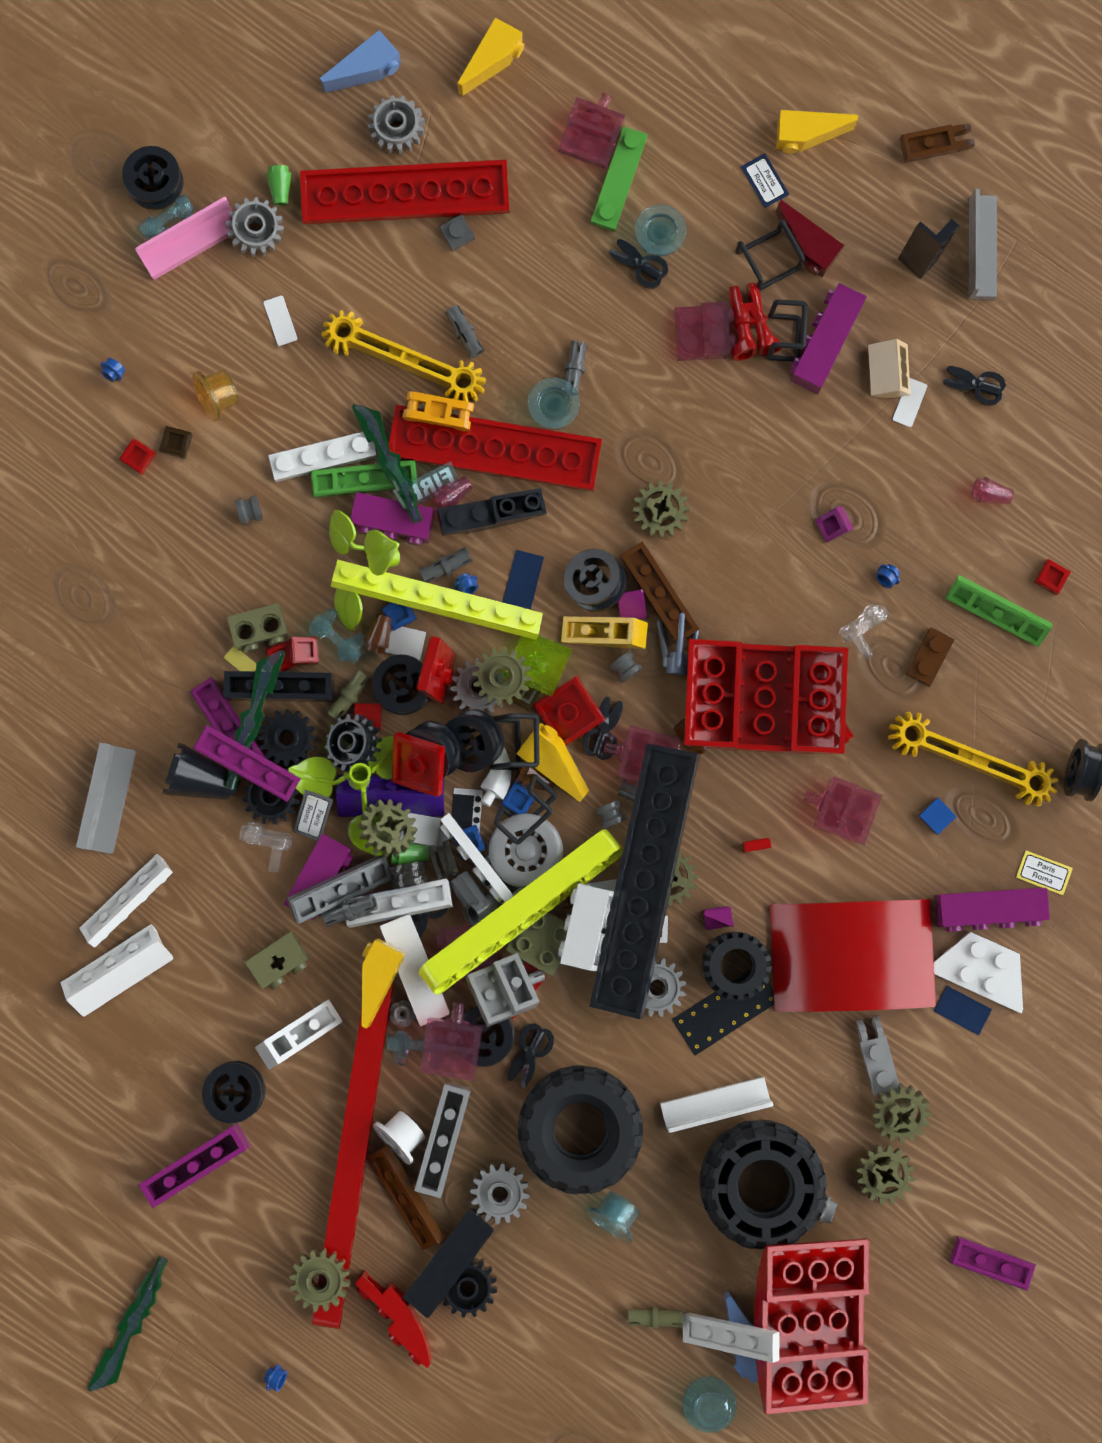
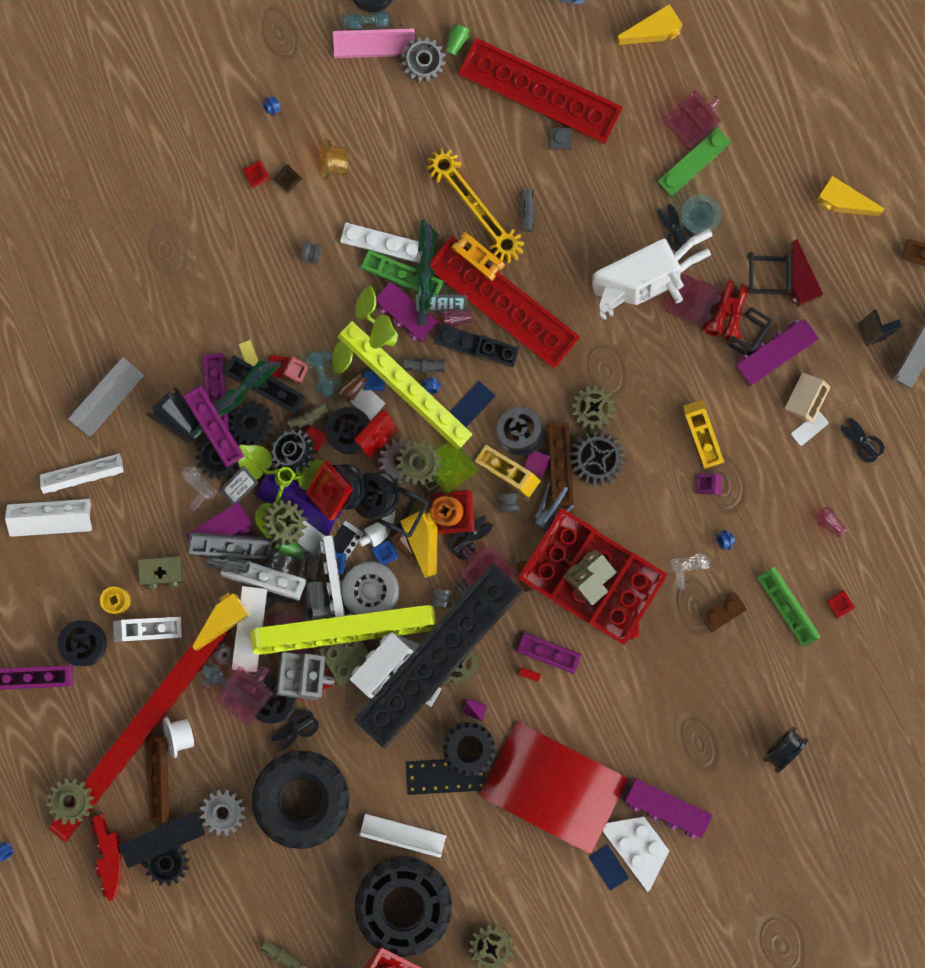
camera: 35 degrees right, 0 degrees up
olive brick [227,603,290,653] -> none
white sticker [264,296,298,346] -> none
light grey gear [368,95,425,155] -> none
light grey brick [414,1081,472,1198] -> none
black piece [494,774,557,845] -> none
clear light blue piece [528,377,580,430] -> none
dark grey pin [562,341,587,396] -> none
clear light blue piece [586,1191,640,1243] -> none
light grey gear [645,958,686,1017] -> none
sticker [741,154,790,208] -> none
clear pink plate [803,776,882,845] -> none
light grey plate [819,1196,838,1224] -> none
light grey hinge [856,1015,899,1095] -> none
olive gear [871,1083,932,1143] -> none
yellow arm [888,712,1058,806] -> none
blue tile [918,797,957,835] -> none
sticker [1016,850,1073,895] -> none
none -> yellow wheel [100,587,132,614]
none -> orange wheel [431,496,463,526]
none -> magenta tile [516,632,582,674]
none -> brick [564,550,617,605]
none -> dark grey gear [570,431,626,486]
none -> white piece [592,229,713,320]
none -> yellow slope [683,399,724,469]

